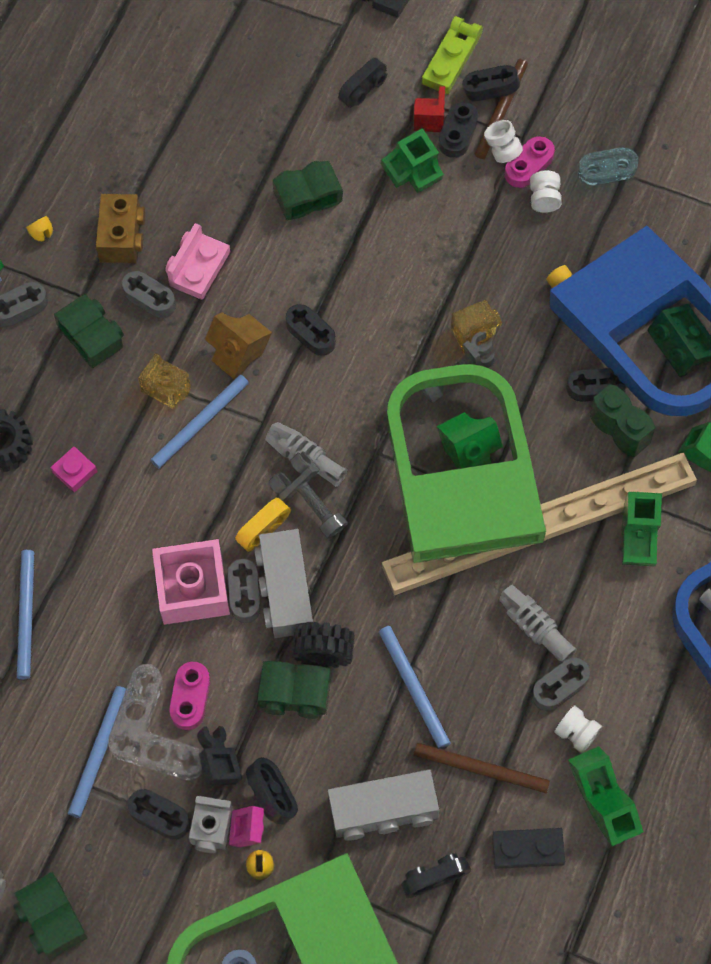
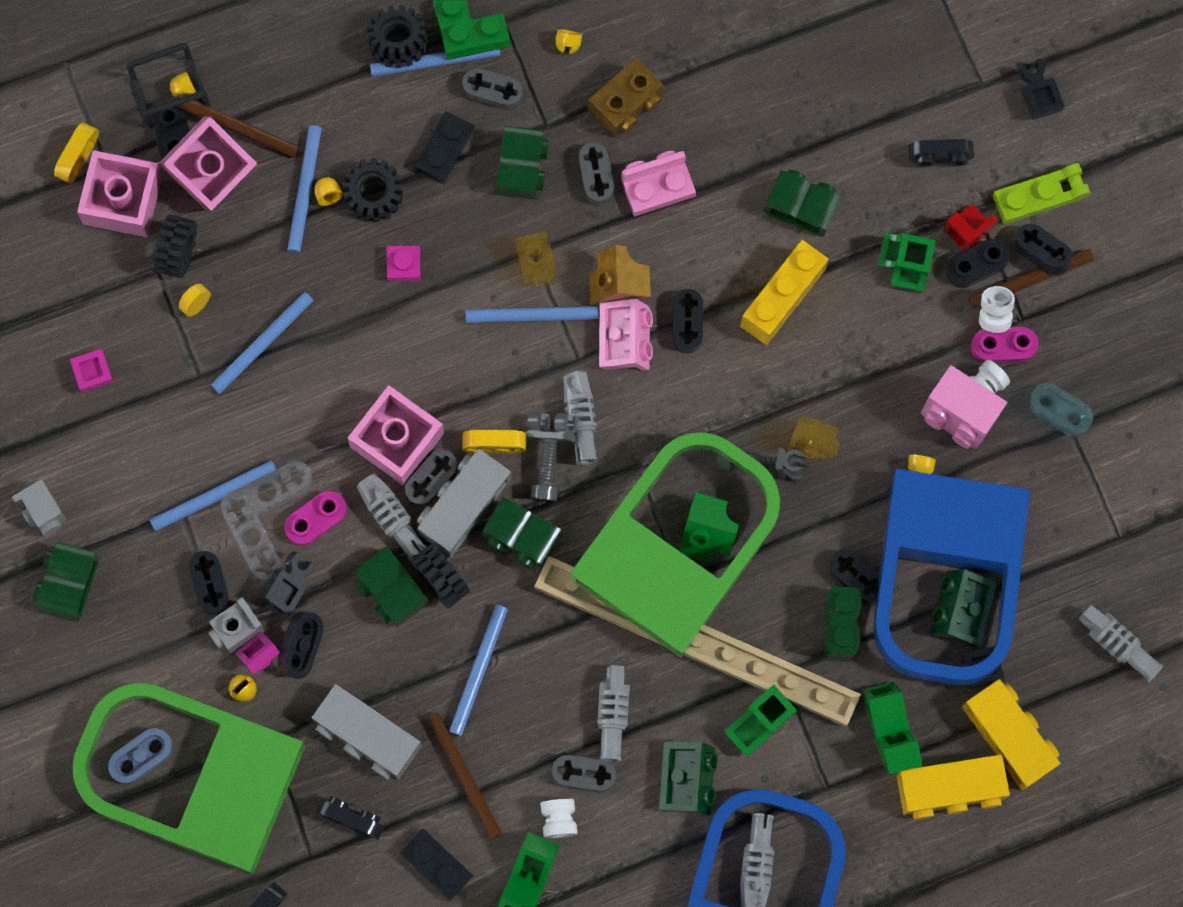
camera: 40 degrees right, 10 degrees up
none -> light grey hinge [357,473,427,561]
none -> black plate [415,111,475,184]
none -> dark green brick [482,497,562,569]
none -> bright pink bracket [599,298,653,371]
none -> dark green bracket [659,742,718,815]
none -> yellow brick [740,240,829,346]
none -> bright pink brick [920,365,1008,450]

